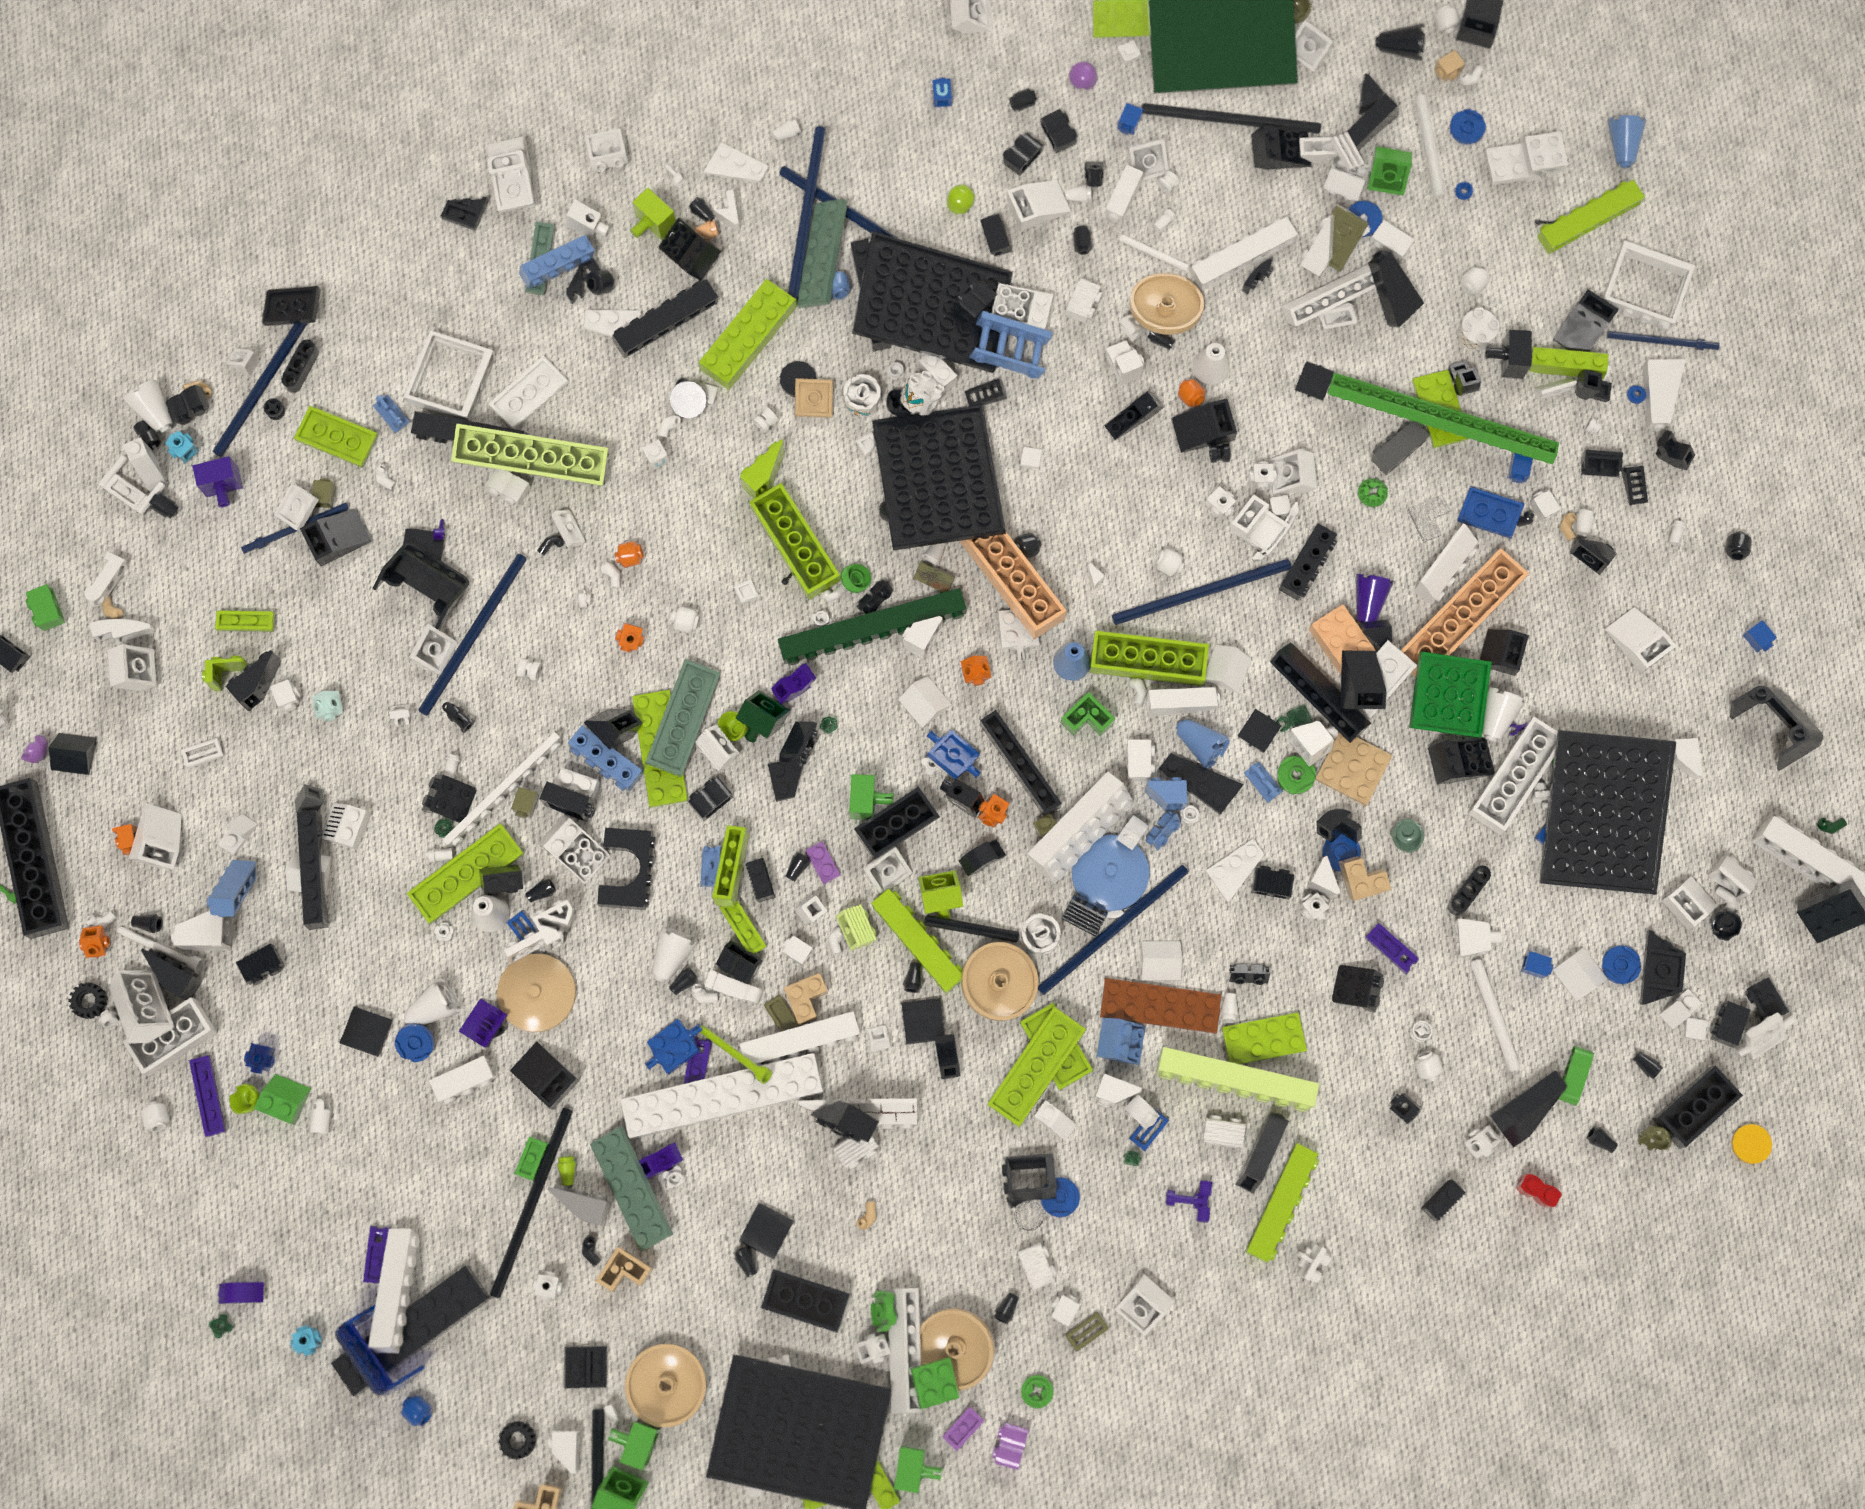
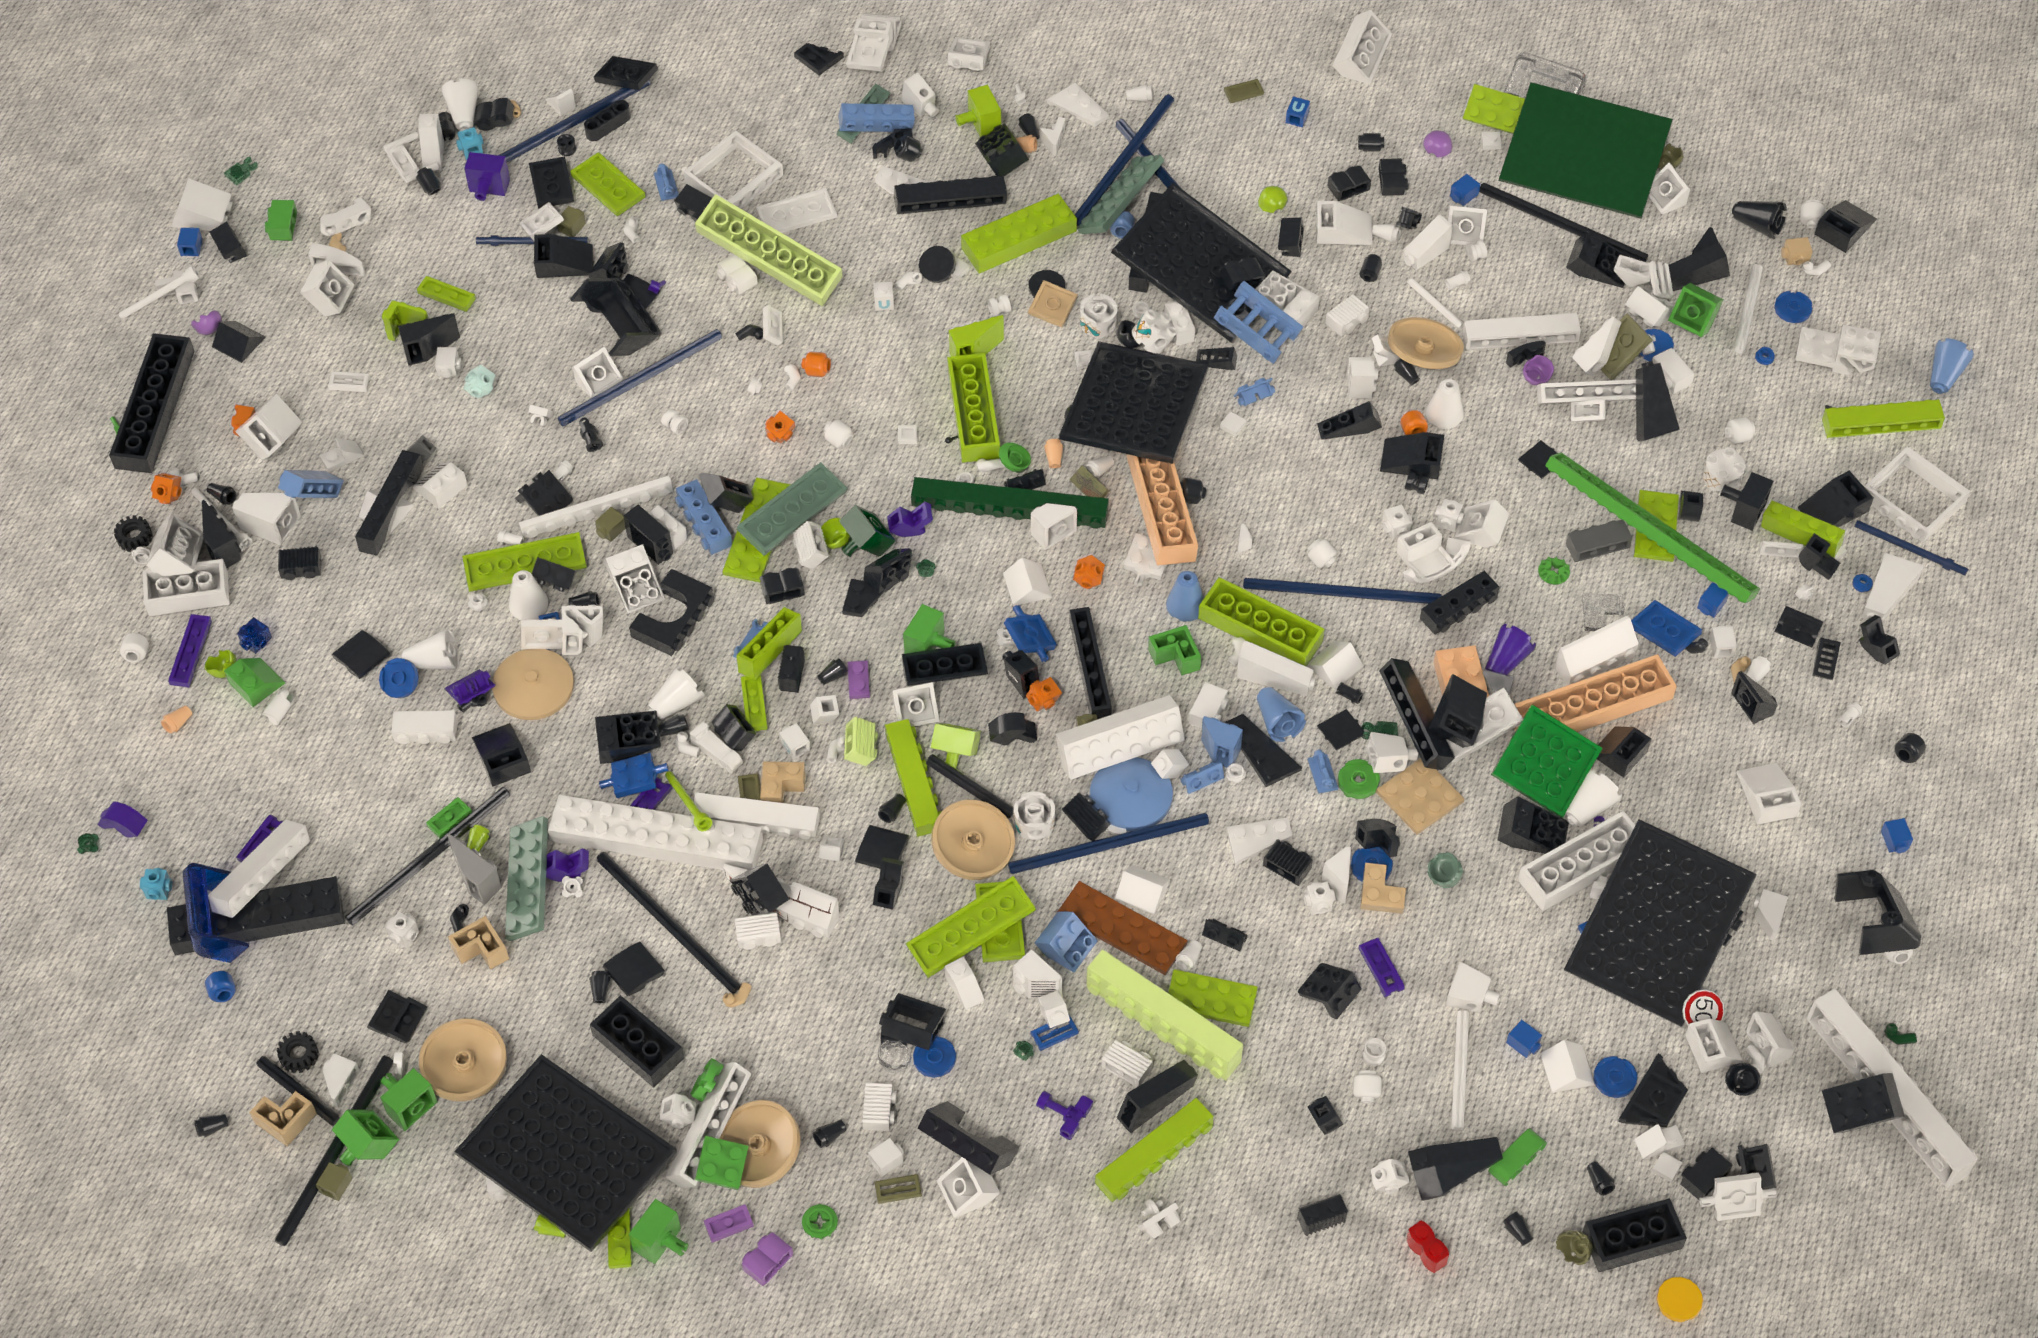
camera: 25 degrees right, 20 degrees down
clear green plate [434,819,453,838] -> none
black beam [1448,865,1491,915] -> none
none -> light nougat cone [161,705,192,733]
none -> black axle [256,1056,340,1126]
none -> black plate [529,156,574,209]
none -> black slope [588,242,629,278]
none -> black slope [595,710,661,764]
none -> black axle [597,852,740,994]
none -> black arch [917,1101,1019,1175]
none -> light nougat cone [1044,439,1063,468]
none -> olive tile [1224,79,1264,103]
none -> medium blue hinge [1234,378,1275,406]
none -> black pin [1336,682,1363,704]
none -> medium lavender hair [1522,355,1554,386]
none -> piece [1682,989,1725,1026]

